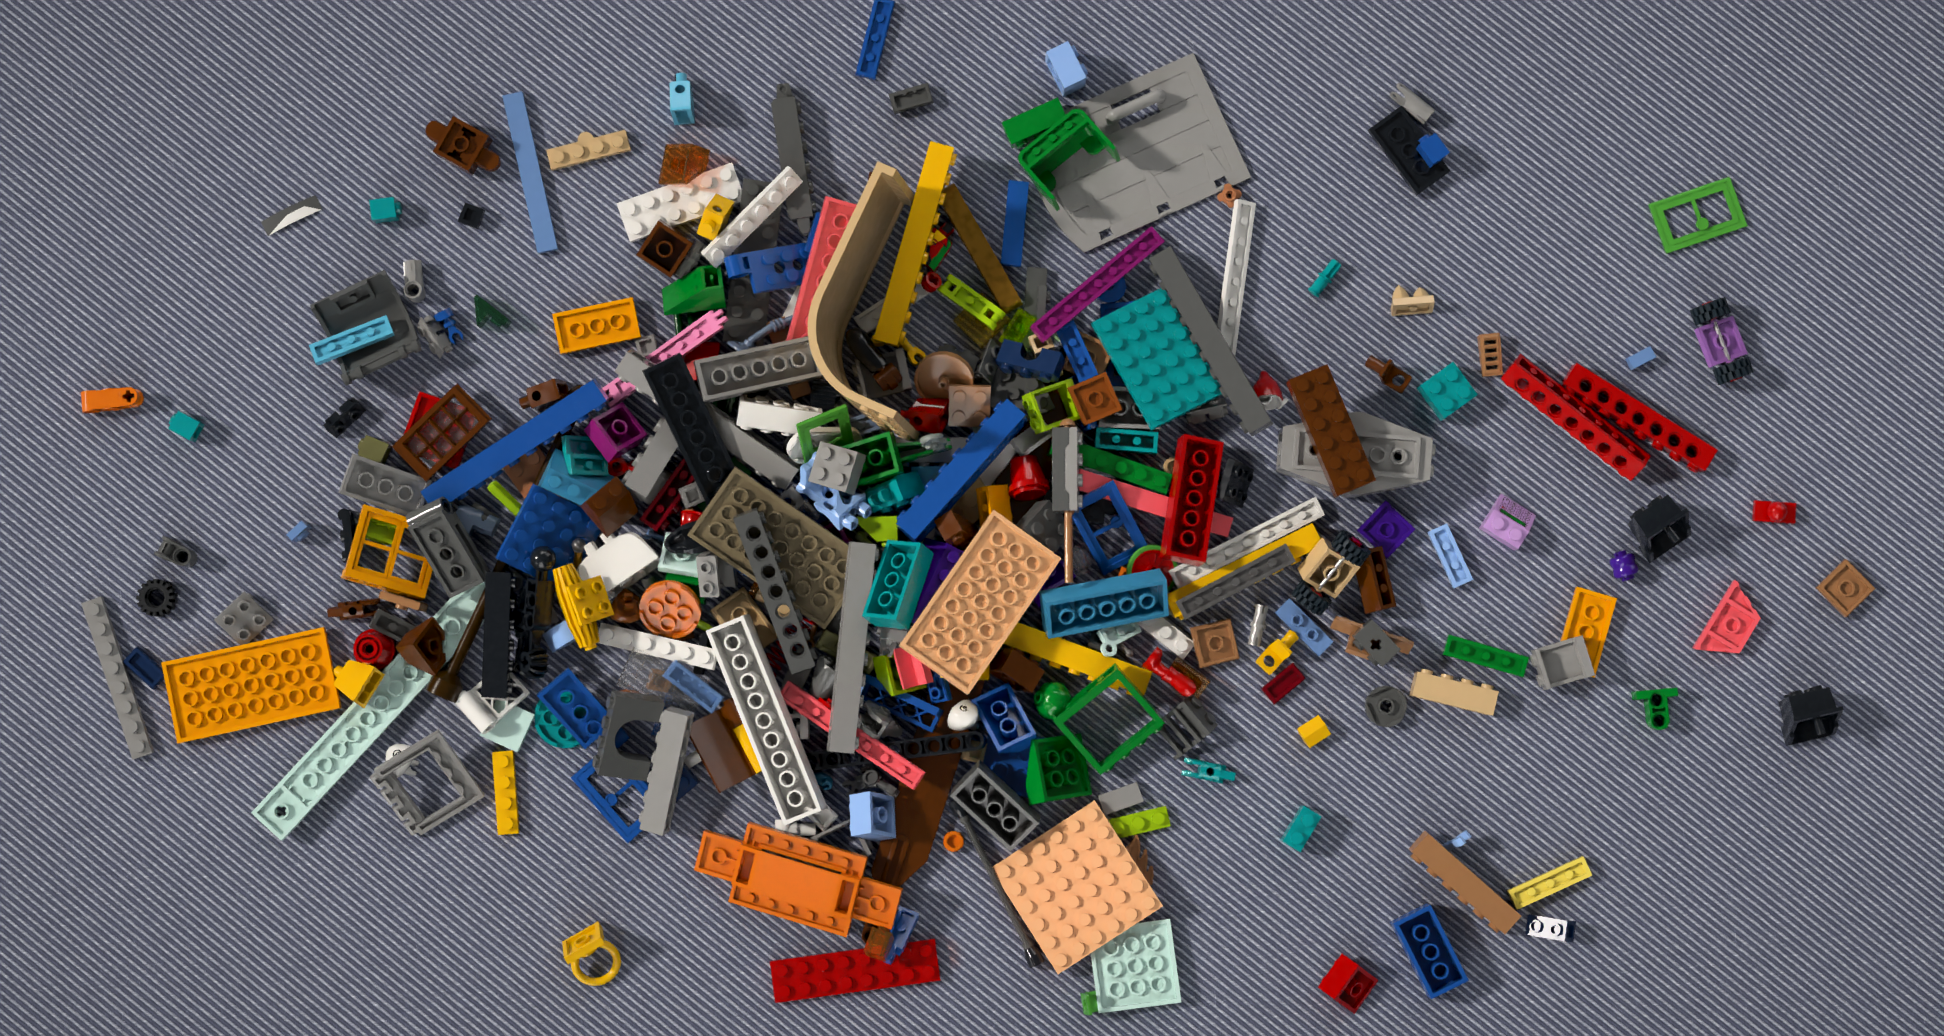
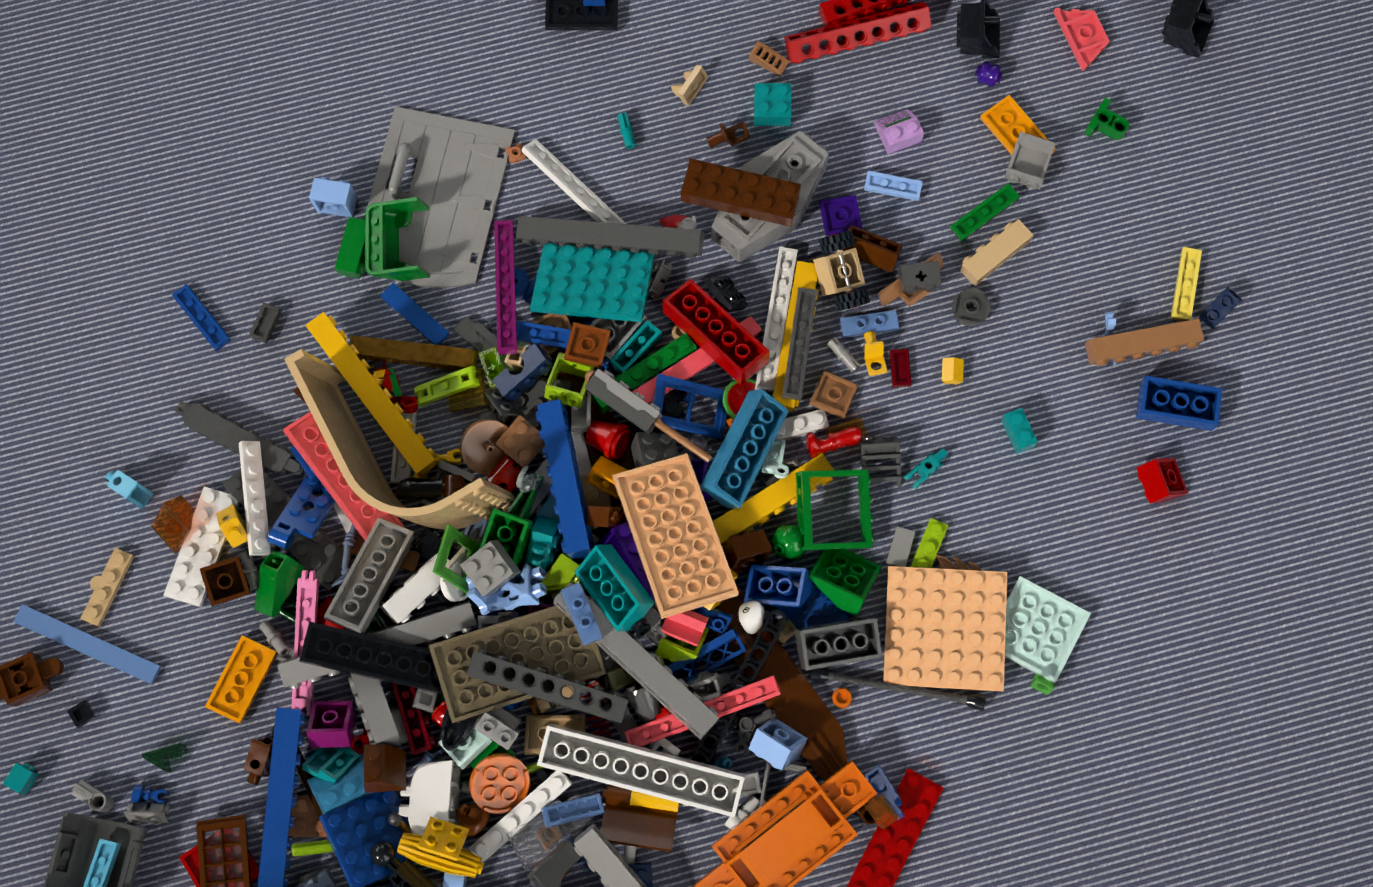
camera: 50 degrees left, 10 degrees down
none -> light grey pin [259,620,291,657]
none -> medium blue plate [561,583,602,646]
none -> black bush [631,618,652,638]

